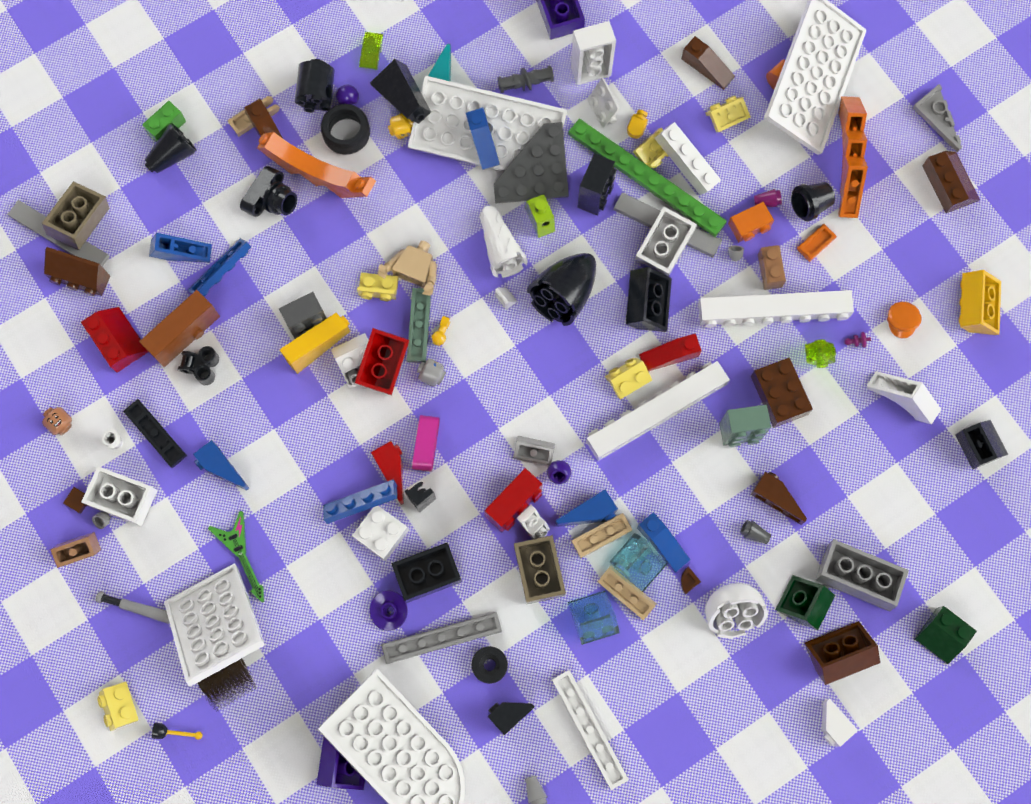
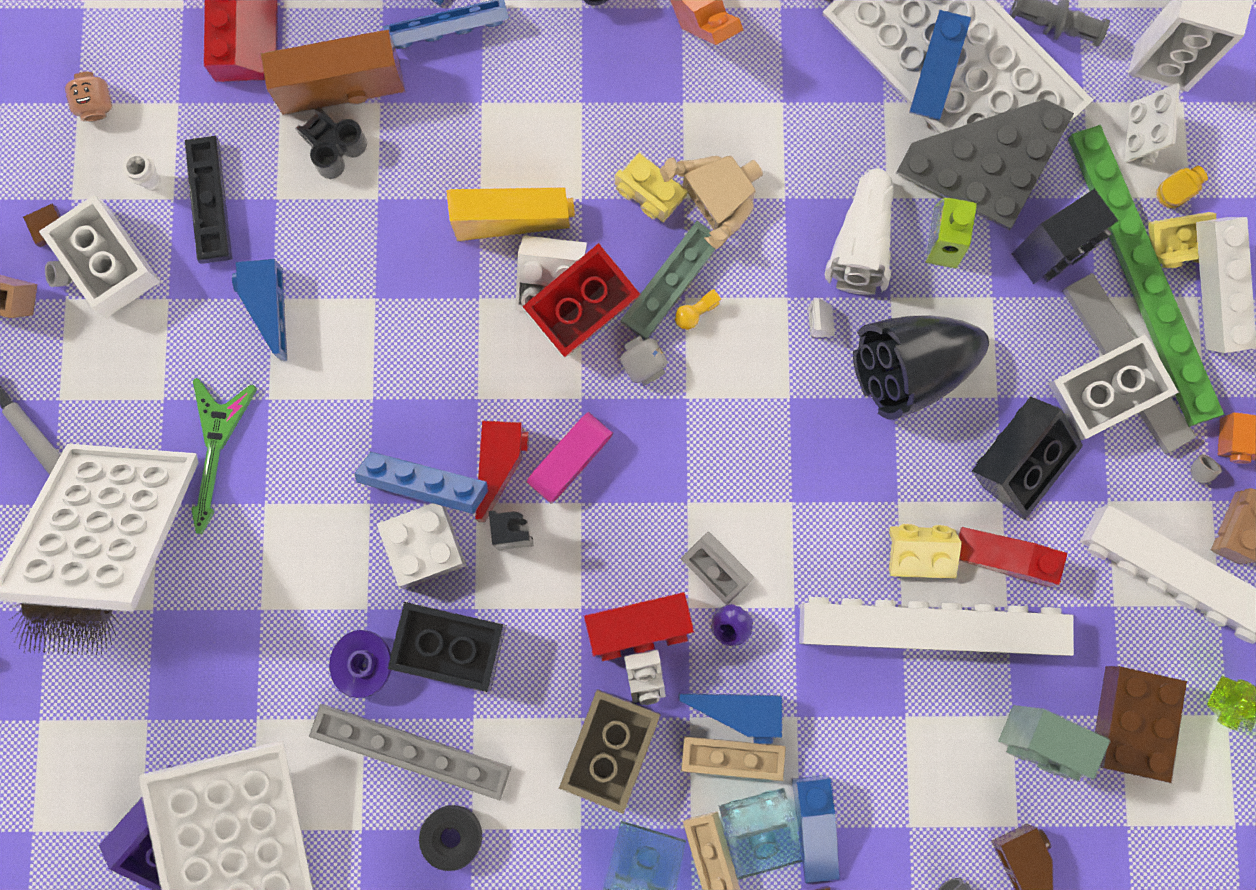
camera: 30 degrees right, 5 degrees up
dark grey brick [279,292,327,339] -> none

